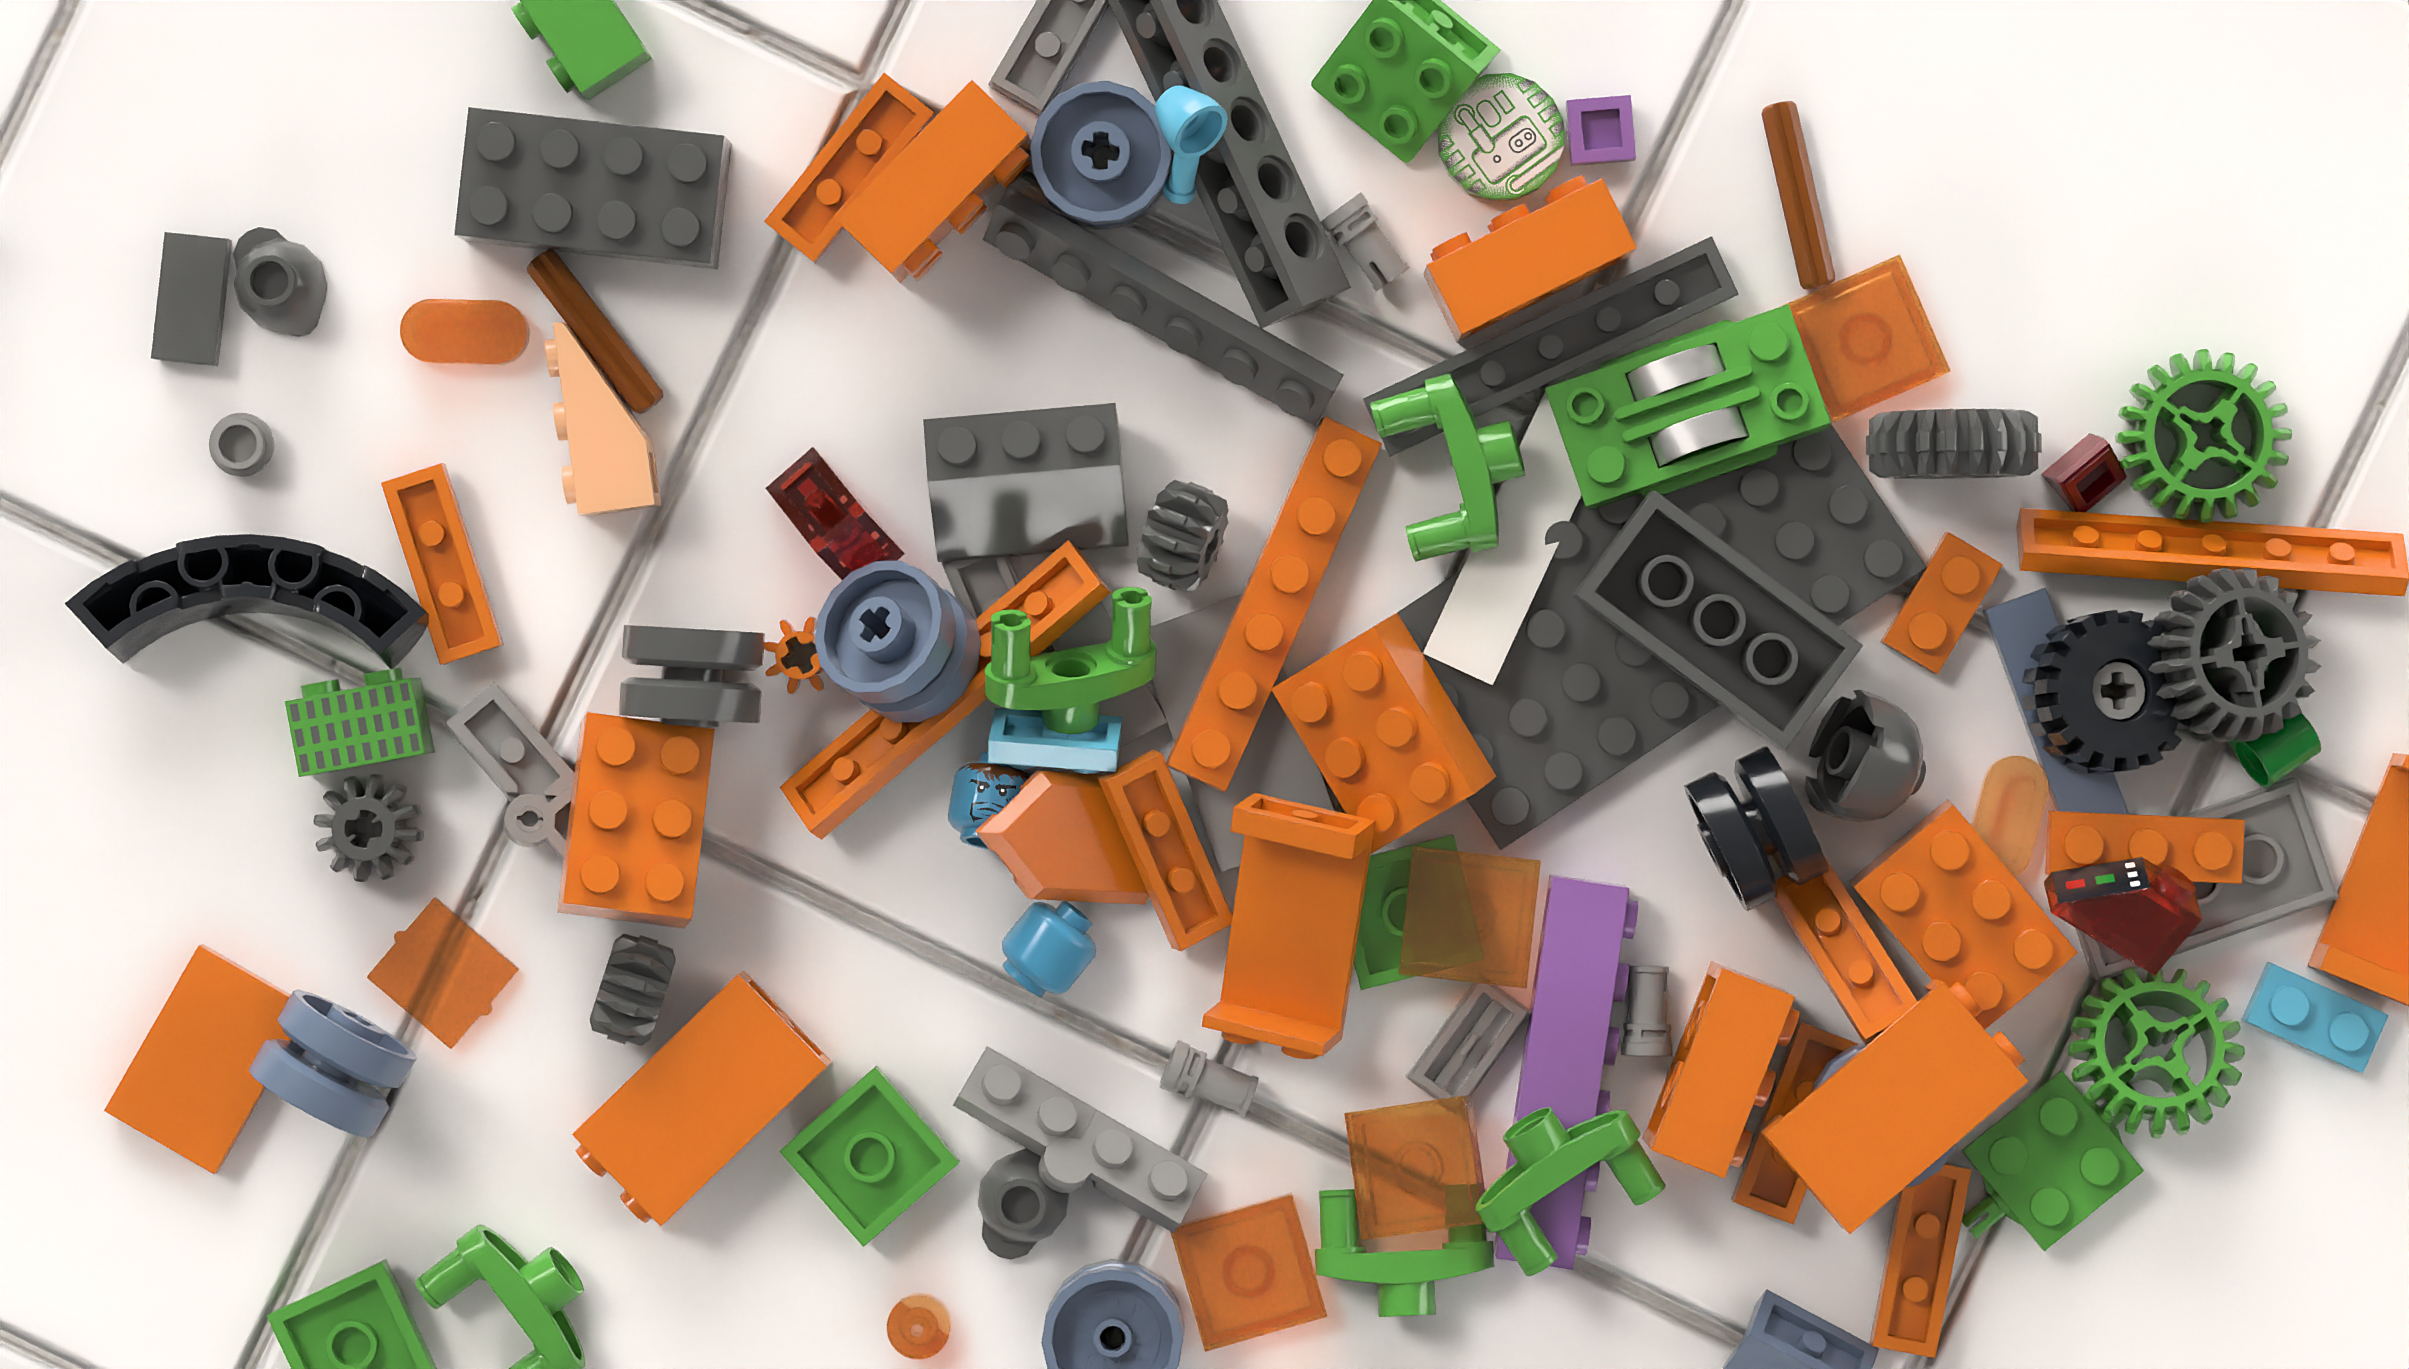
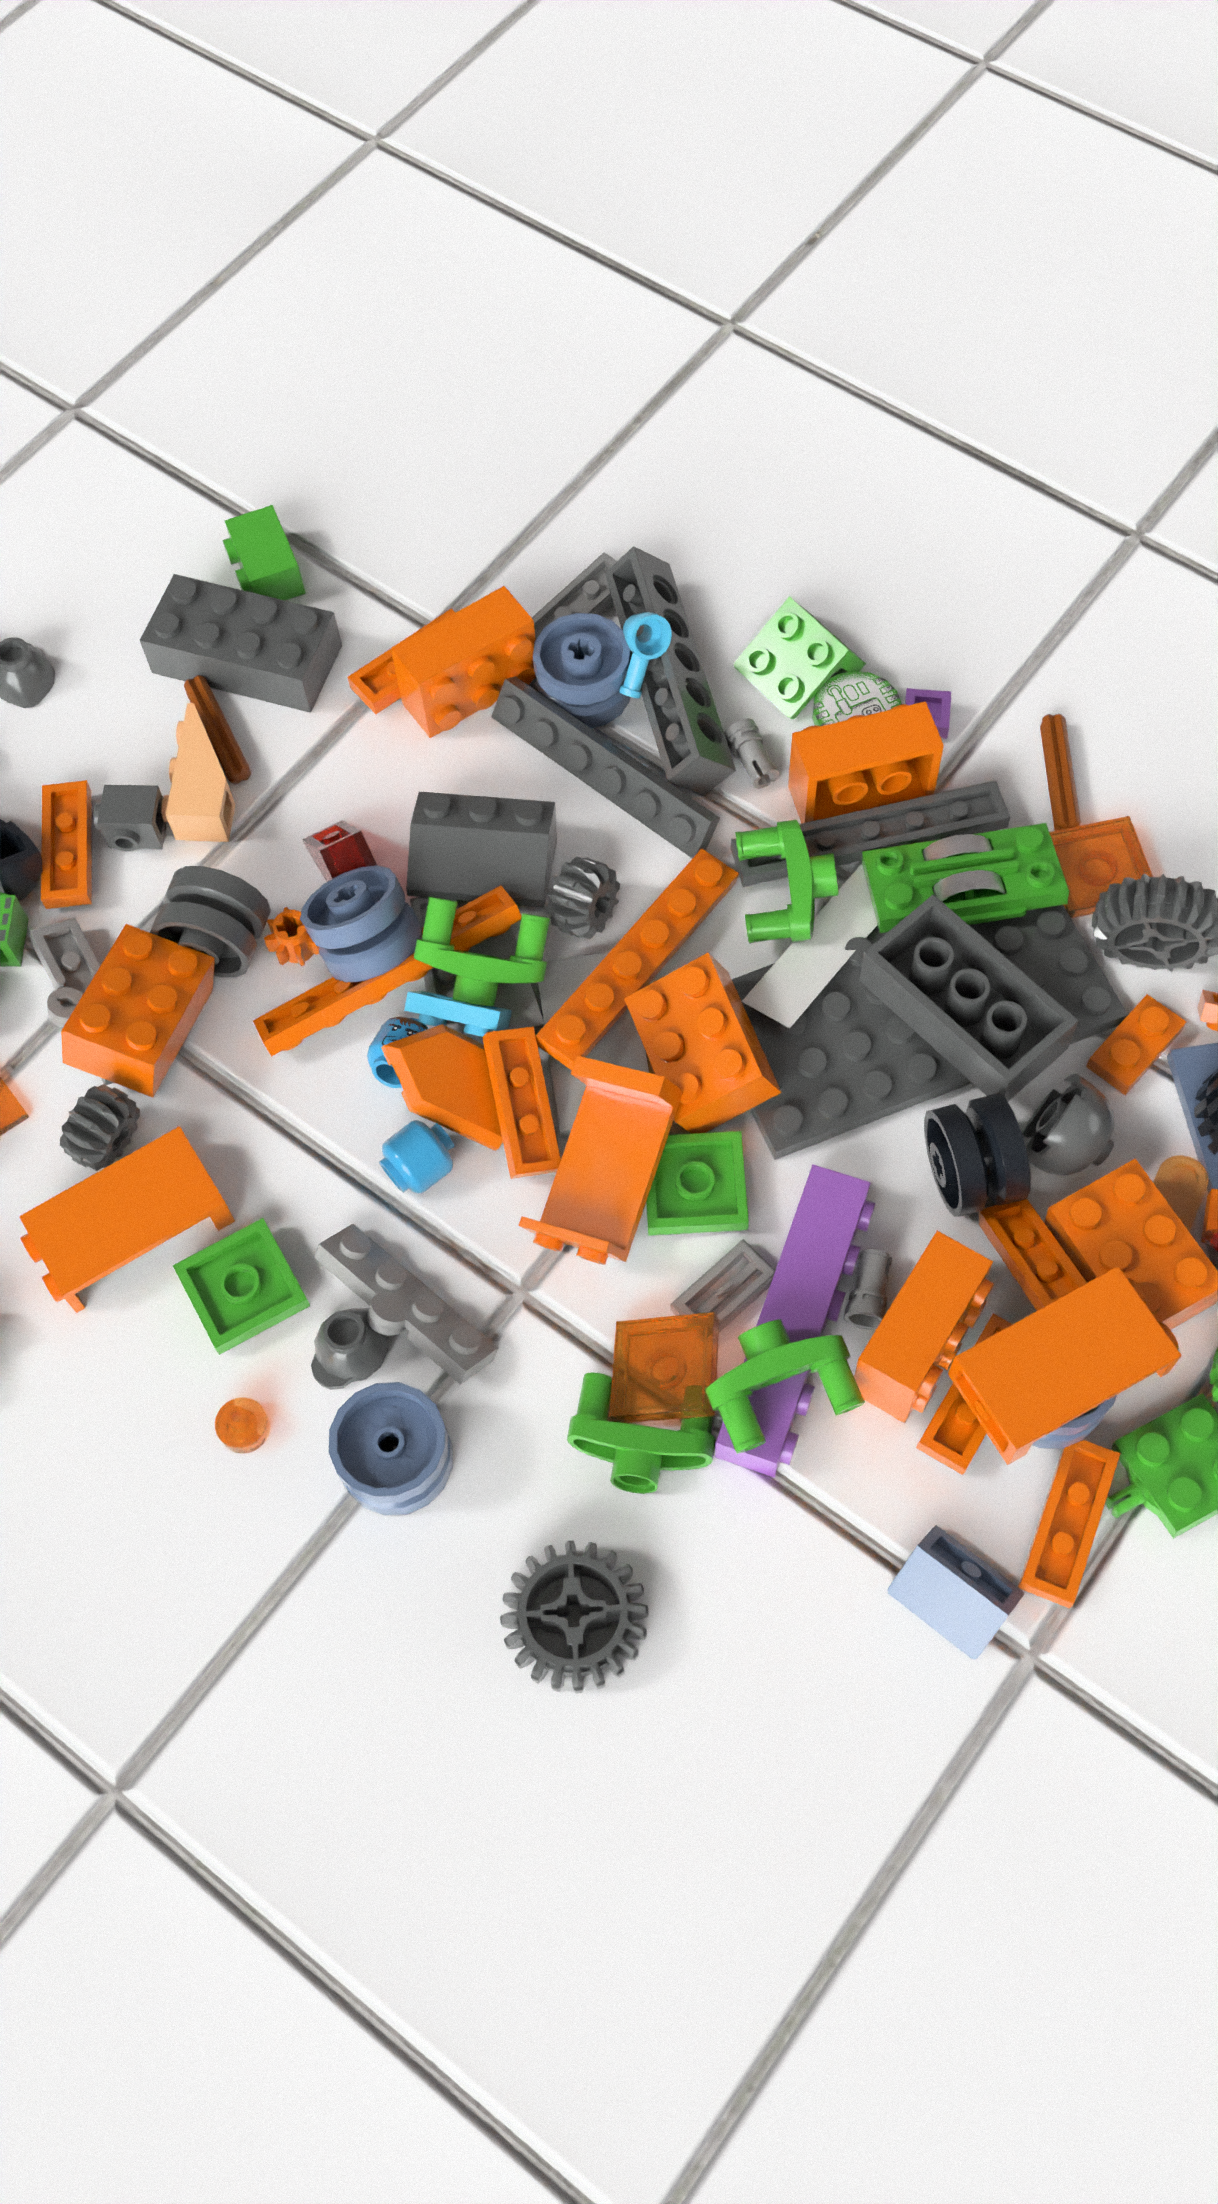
camera: 15 degrees right, 25 degrees down
clear orange tile [400,299,530,365] -> none
light grey pin [1159,1040,1259,1116] -> none
clear orange tile [1170,1192,1328,1352] -> none
clear orange tile [1398,846,1541,988] -> none
none -> dark grey brick [94,785,167,851]

